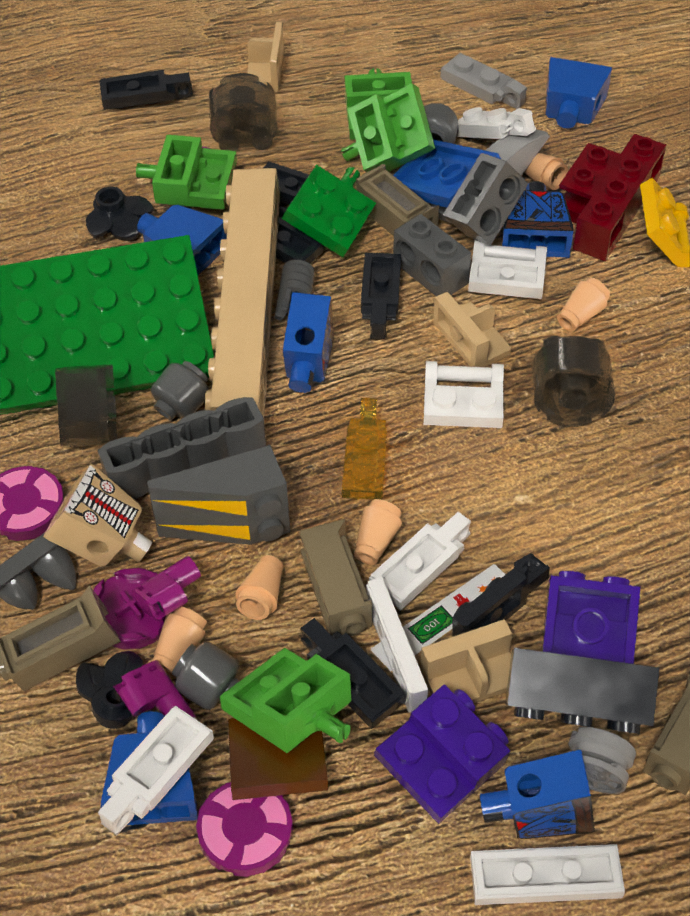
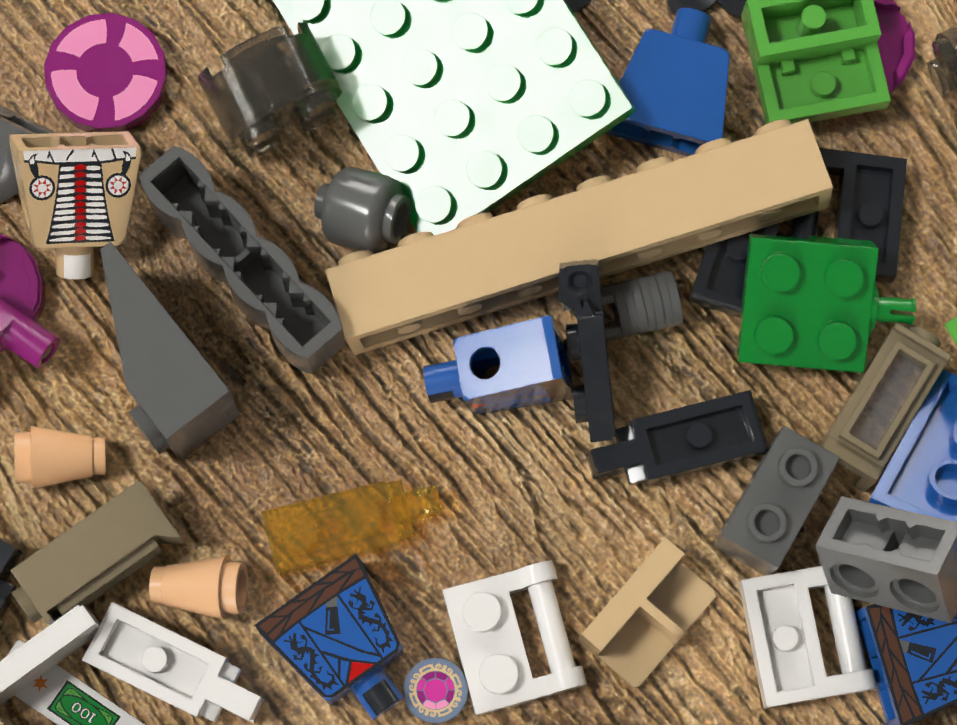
camera: 65 degrees right, 25 degrees up
none -> torso [254,554,404,721]
none -> tile [403,658,468,724]
none -> black hinge [558,259,616,442]

